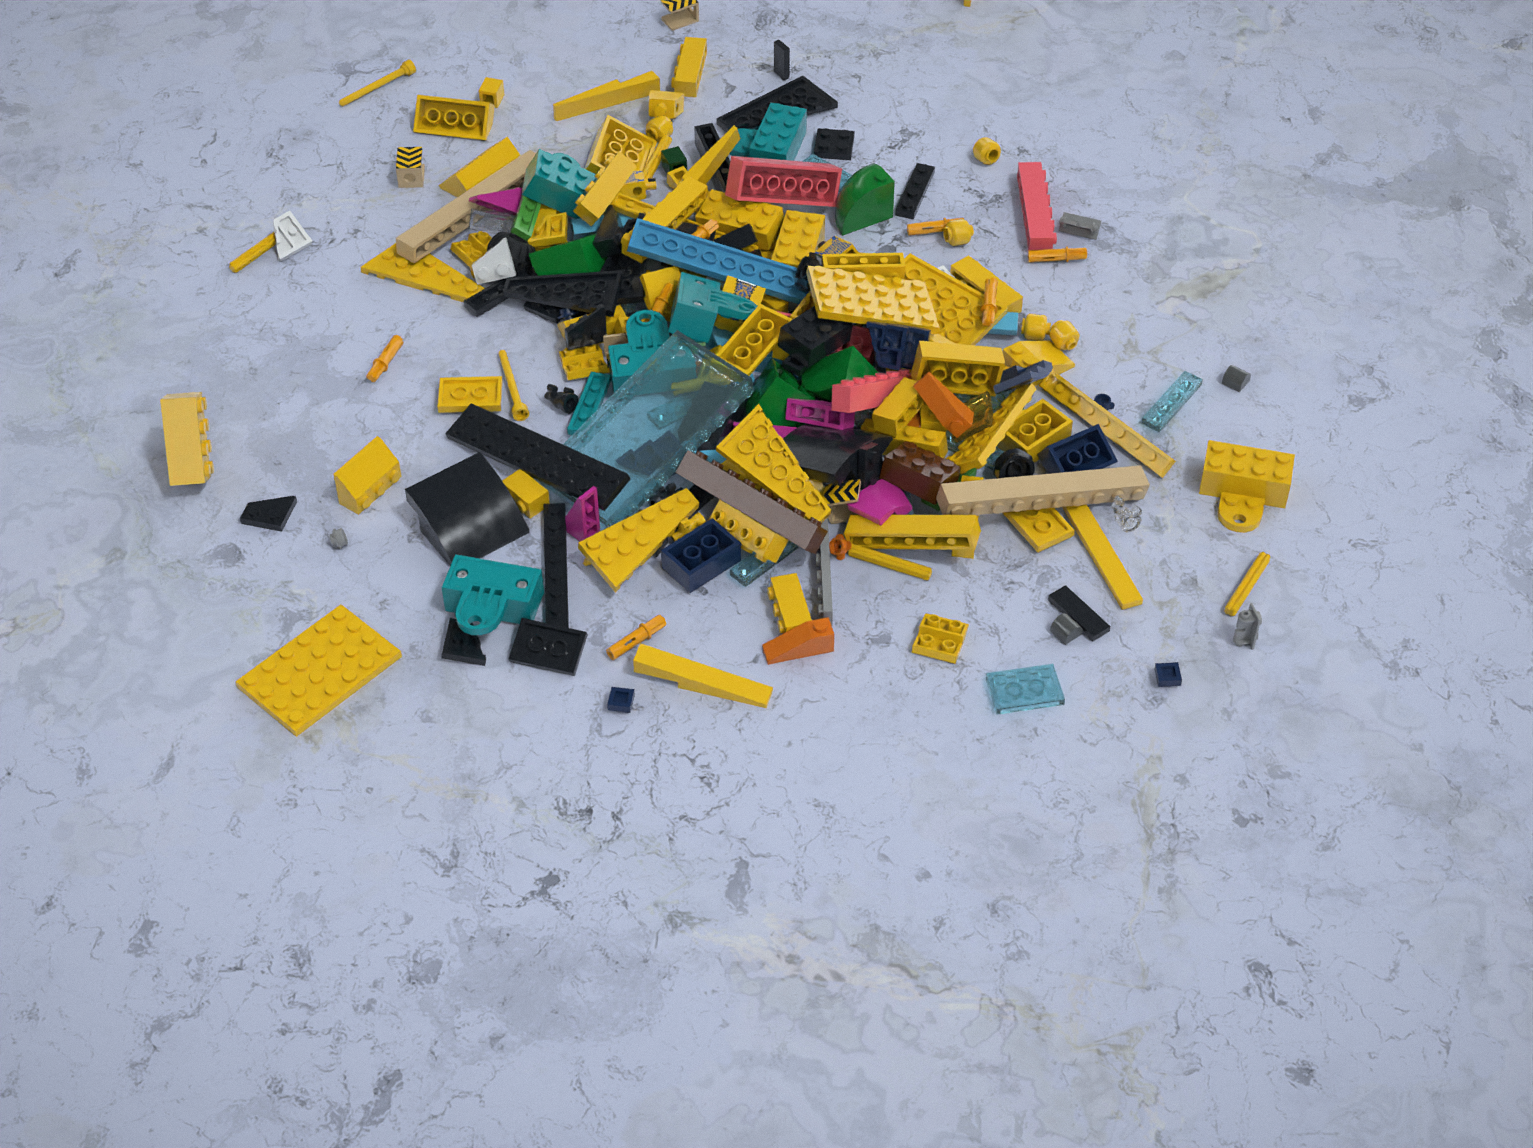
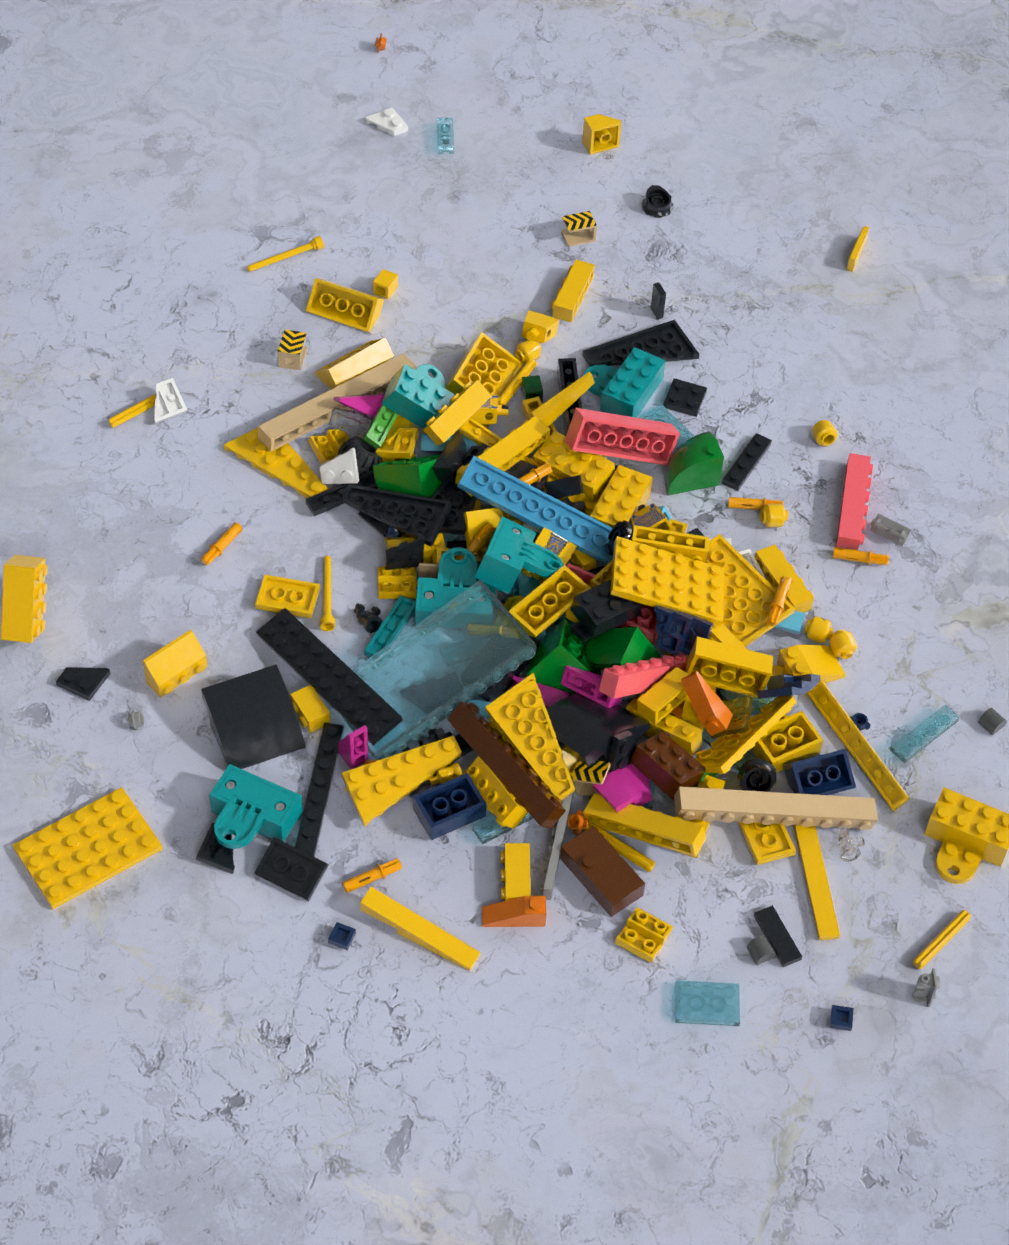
camera: 10 degrees right, 5 degrees up
yellow slope [553,71,660,121] -> none
none -> reddish brown brick [560,825,645,917]

